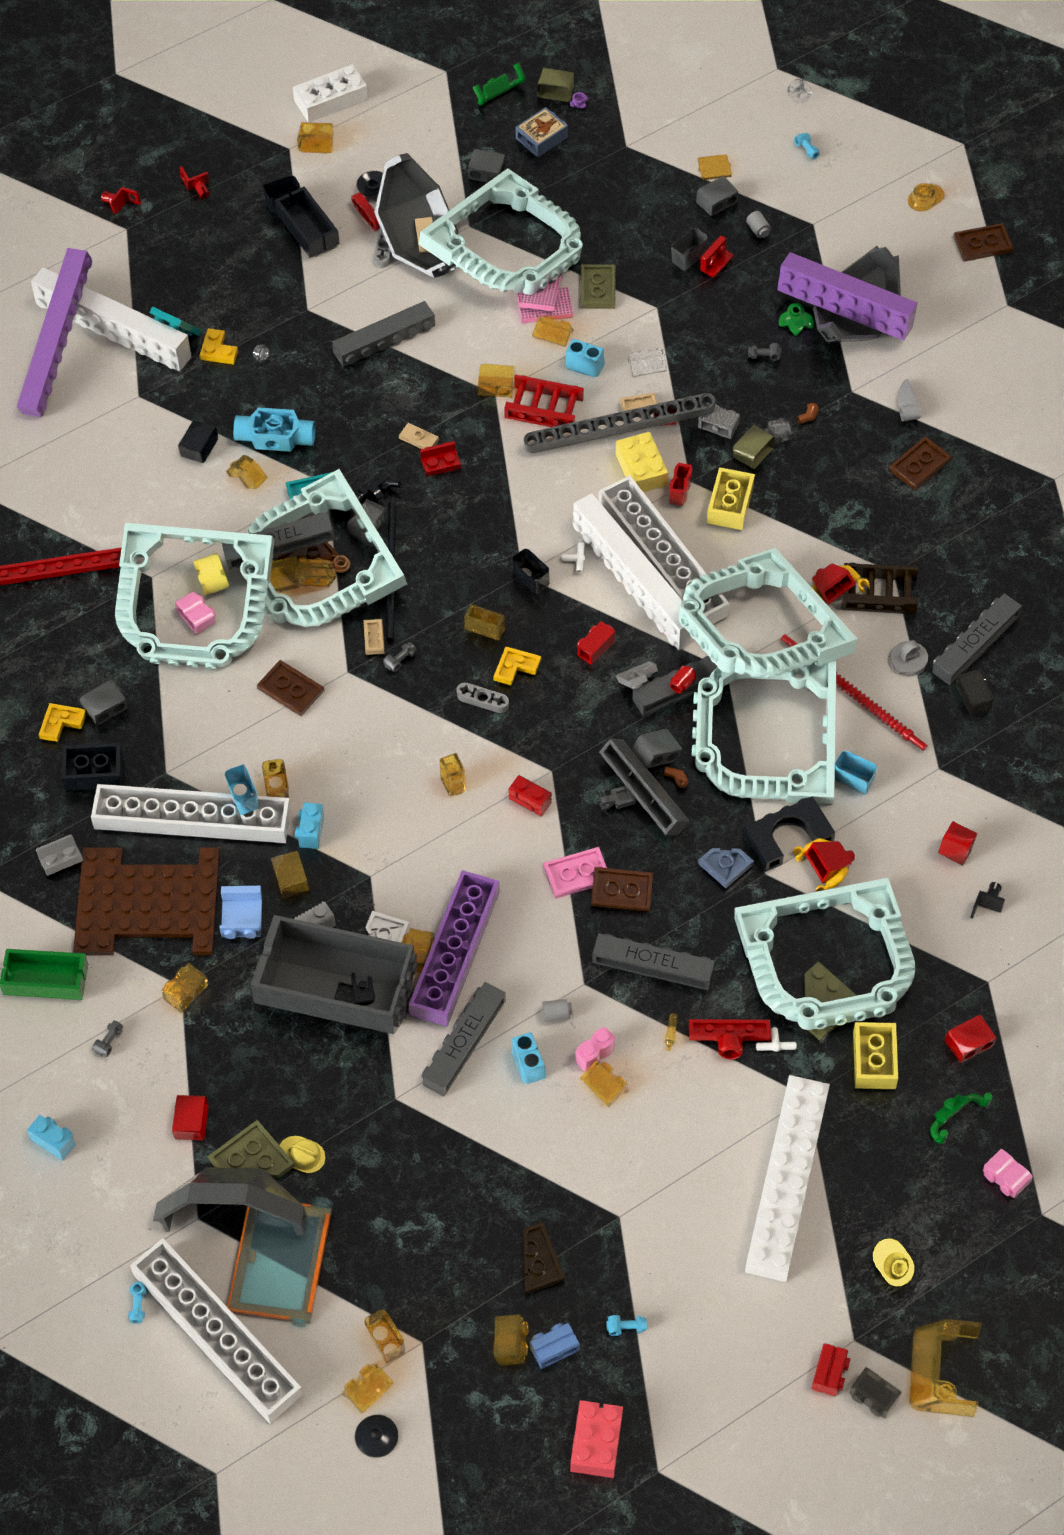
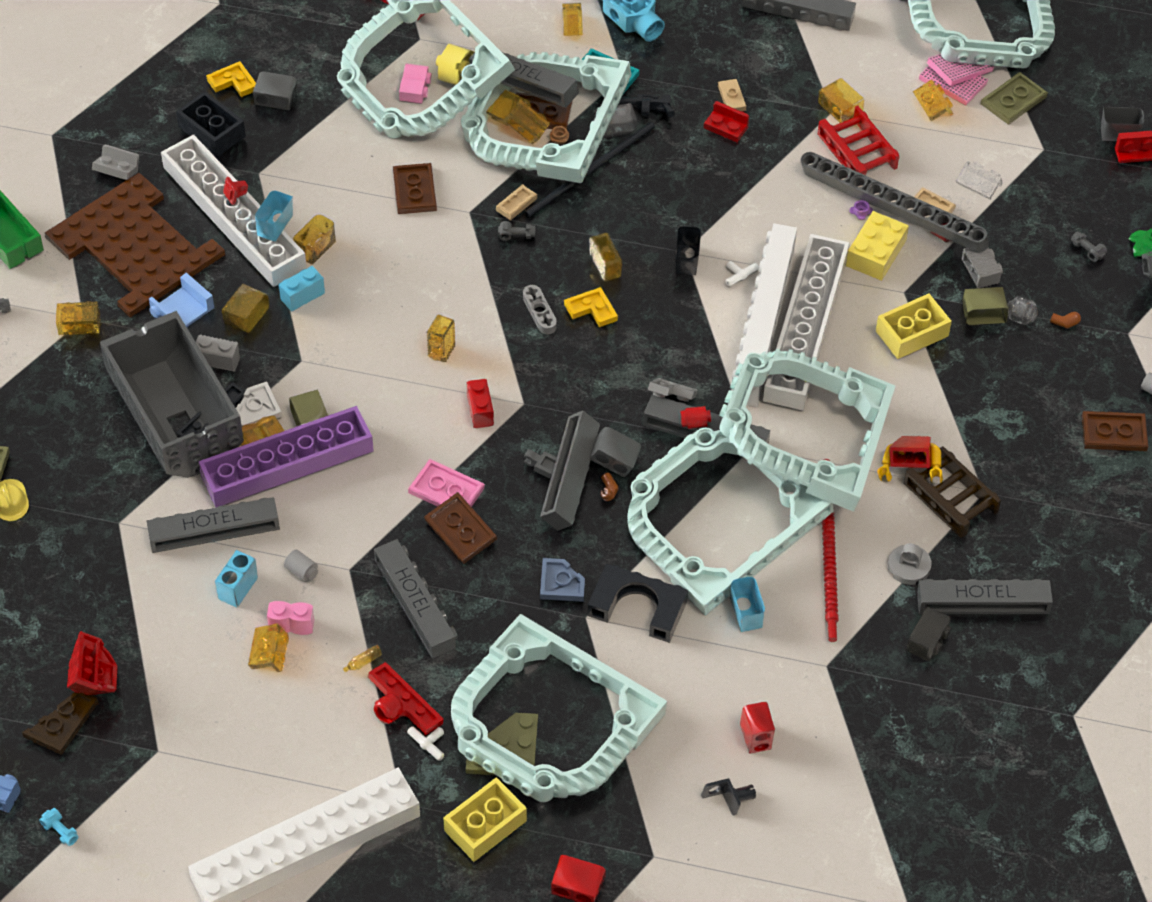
camera: 45 degrees right, 5 degrees down
medium azure piece [566,339,605,377] -> none
red brick [577,621,615,665] -> none
red brick [669,463,692,506] -> none
red torso [793,838,855,892] -> none
none -> red wedge [67,631,117,695]
none -> red brick [223,177,248,205]
none -> olive piece [289,389,329,426]
none -> medium lavender plate [849,200,873,220]

